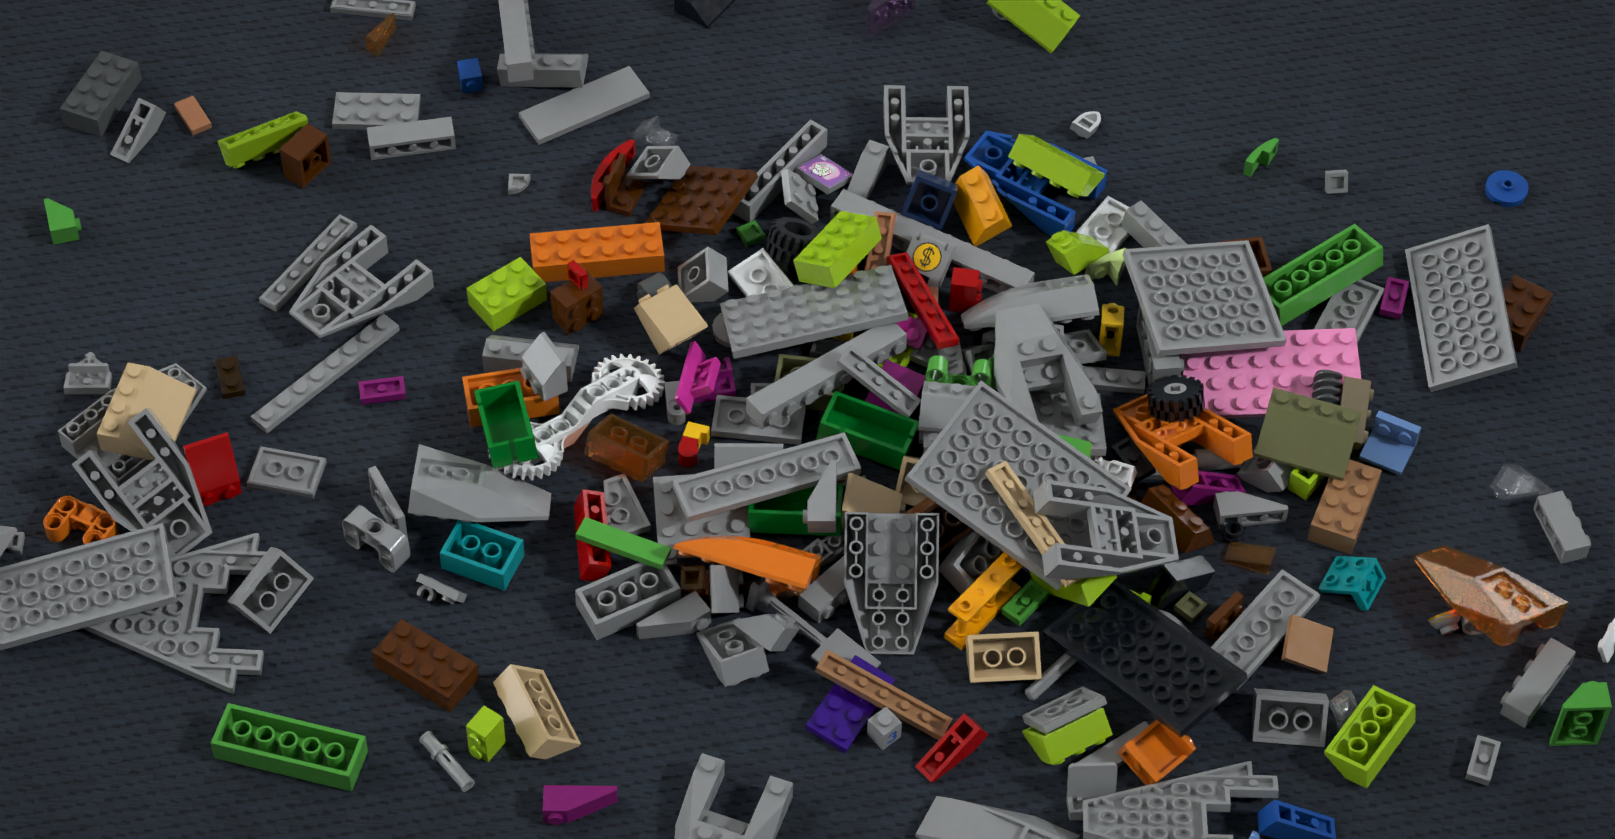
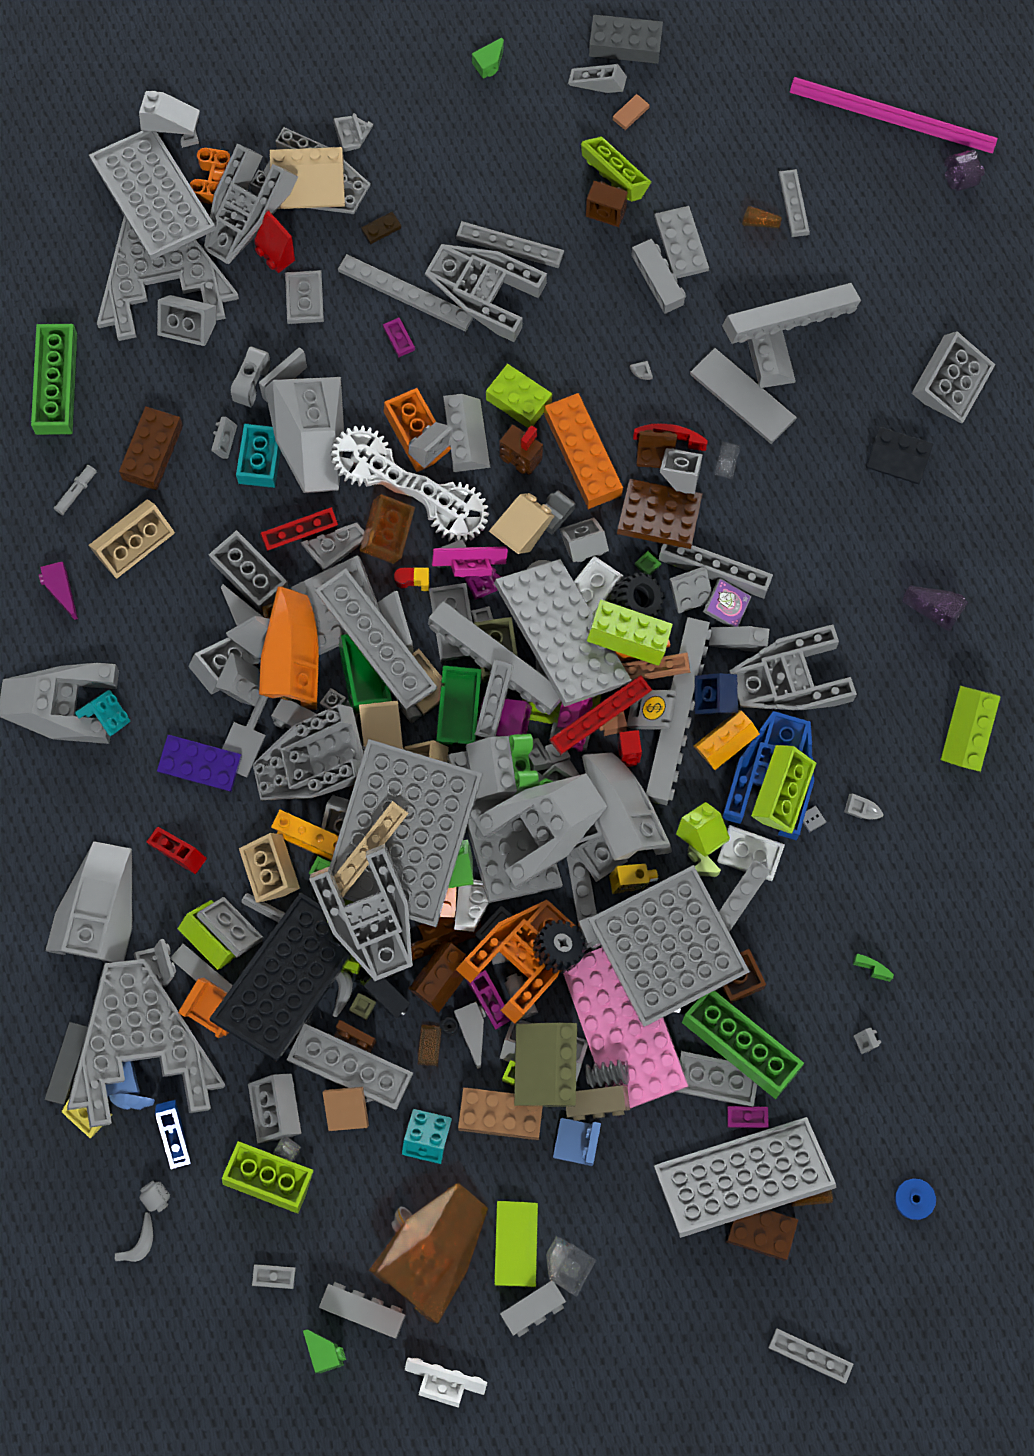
camera: 75 degrees right, 20 degrees up
blue brick [457,58,483,93] -> none
lime brick [466,706,506,762] -> none
green piece [474,380,538,469] -> none
bright green tile [576,517,671,570] -> none
light grey slope [803,460,837,533] -> none
medium nougat plate [814,649,952,740] -> none
light grey brick [867,707,902,750] -> none
none -> teal bracket [75,690,130,736]
none -> lime slope [495,1201,538,1287]

